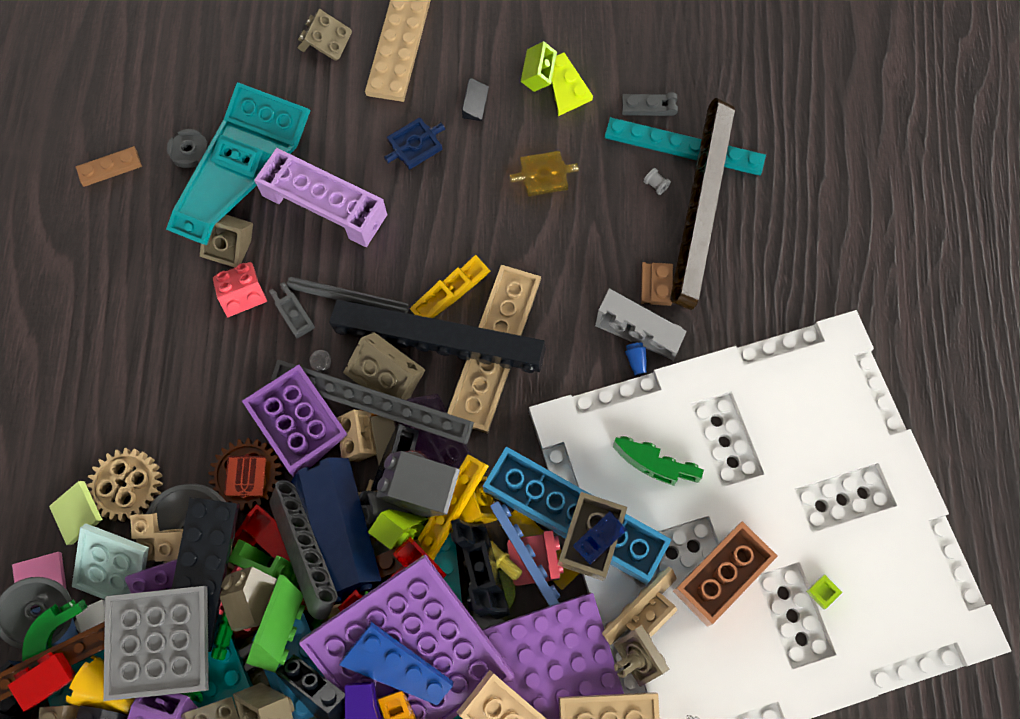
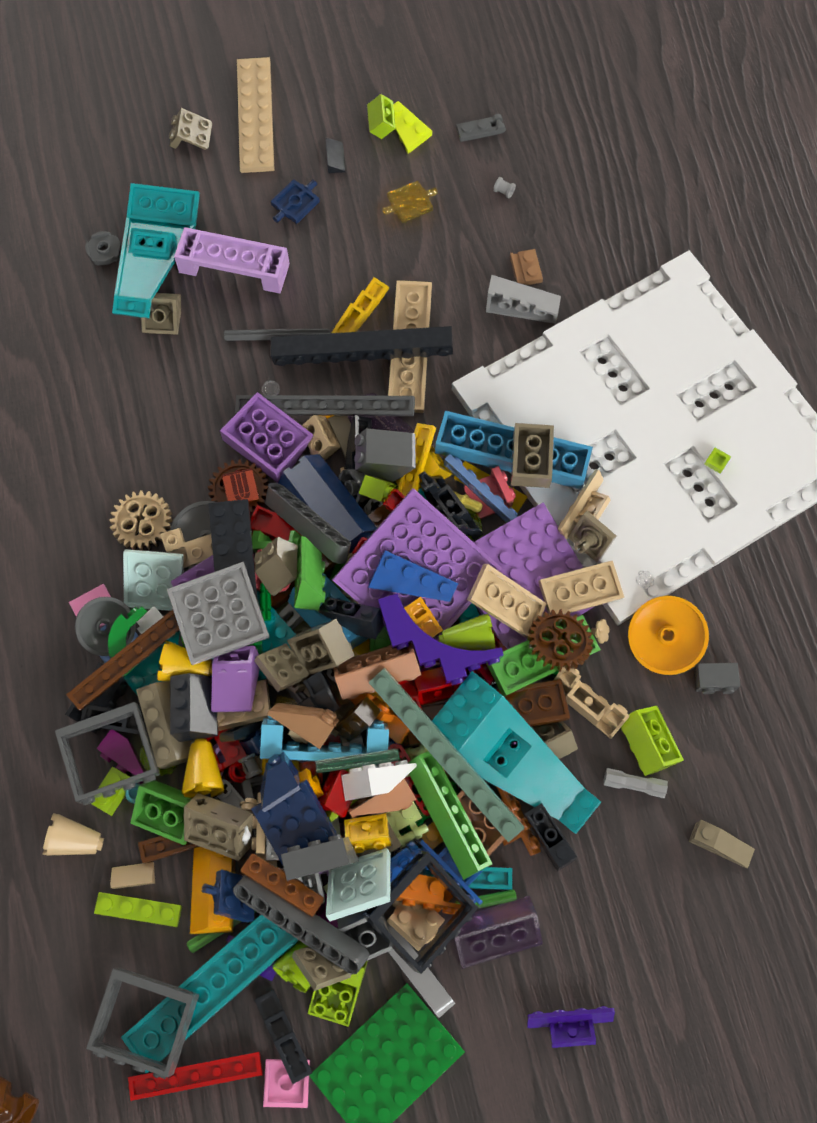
camera: 15 degrees left, 0 degrees up
red brick [7,652,76,712] -> none
yellowish green tile [49,481,102,545] -> none
medium nougat plate [76,147,142,187] -> none
coral bracket [213,262,267,318] -> none
dark grey hinge [269,282,315,339] -> none
dark tan piece [343,332,425,401] -> none
clear blue slope [573,512,627,564] -> none
teal plate [605,117,766,176] -> none
green slope [613,436,704,486] -> none
blue cone [625,342,647,375] -> none
beam [670,98,735,310] -> none
nougat brick [673,521,778,627] -> none

